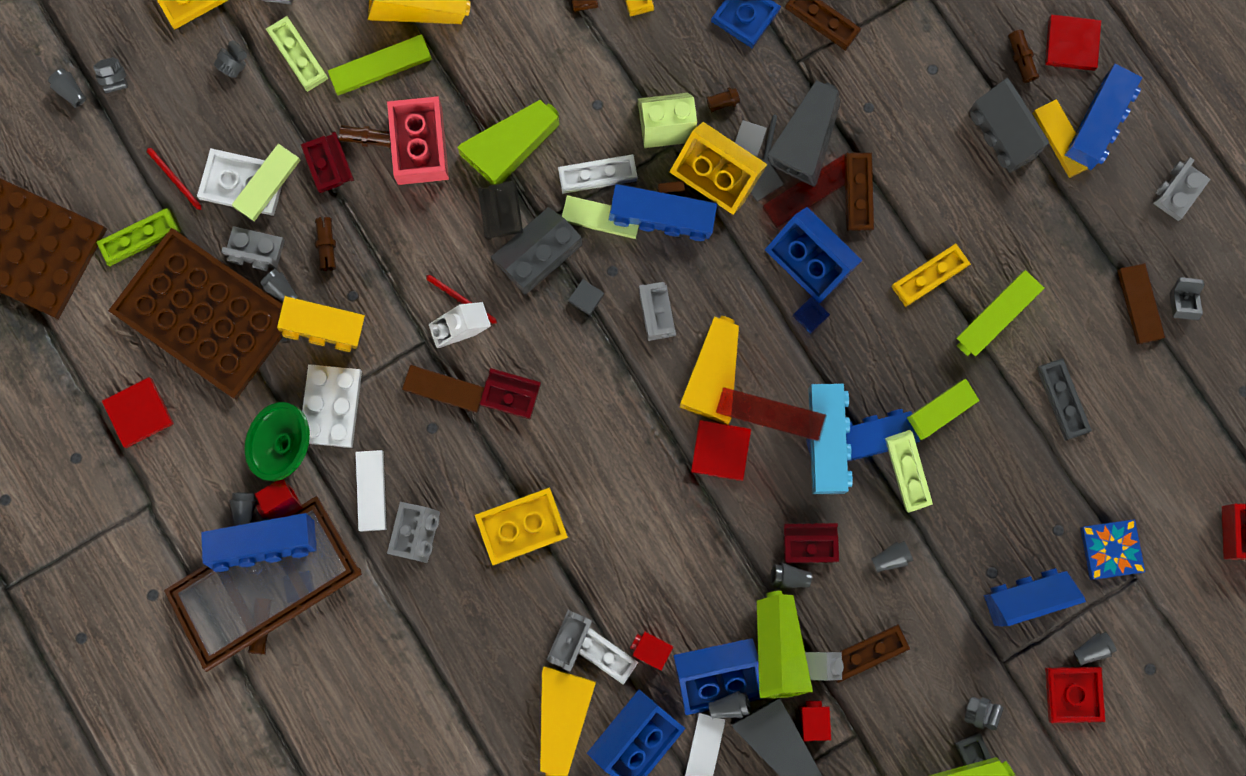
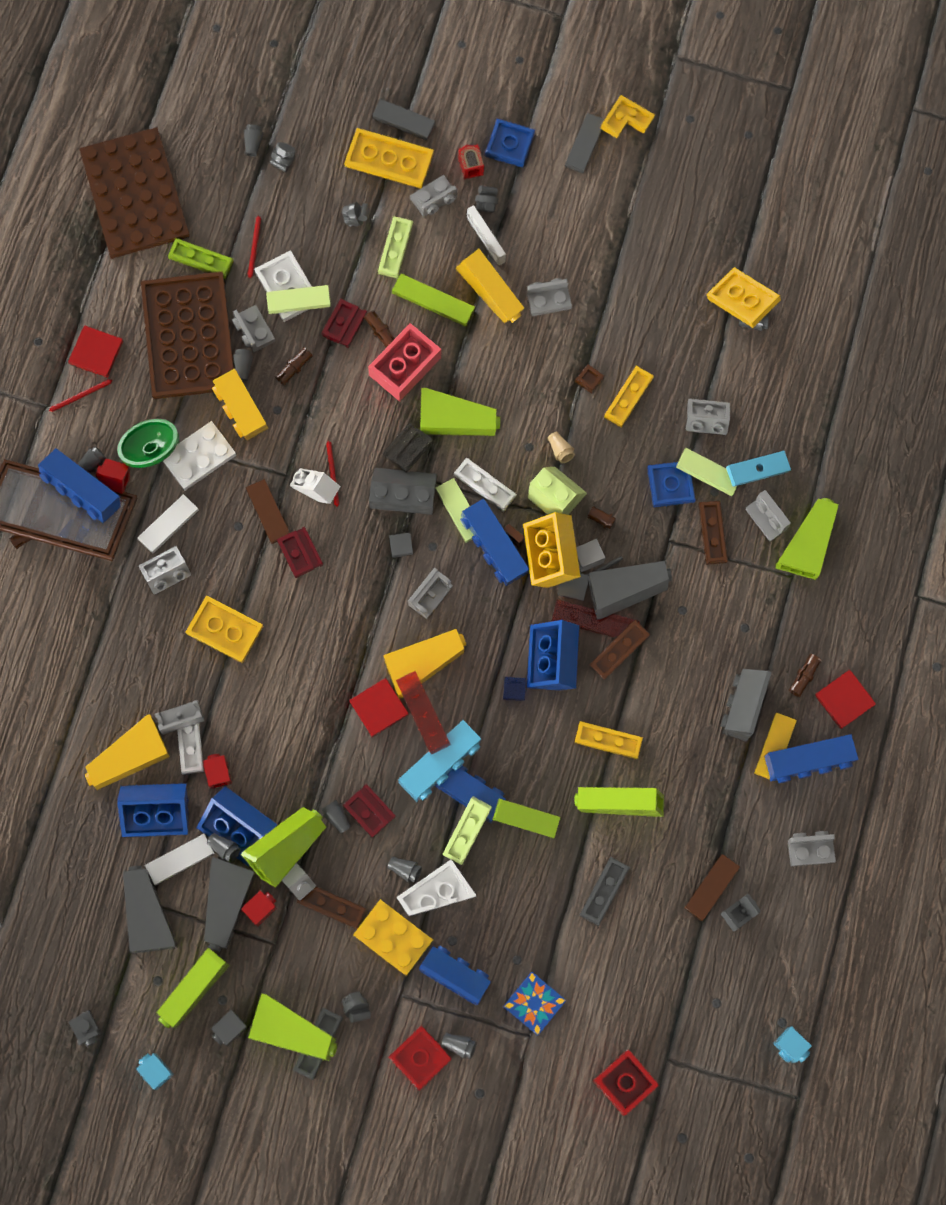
camera: 45 degrees right, 5 degrees down
none -> red axle [49,379,112,412]
none -> yellow plate [353,899,433,976]
none -> white wing [396,860,476,916]
none -> tan cone [548,432,575,464]

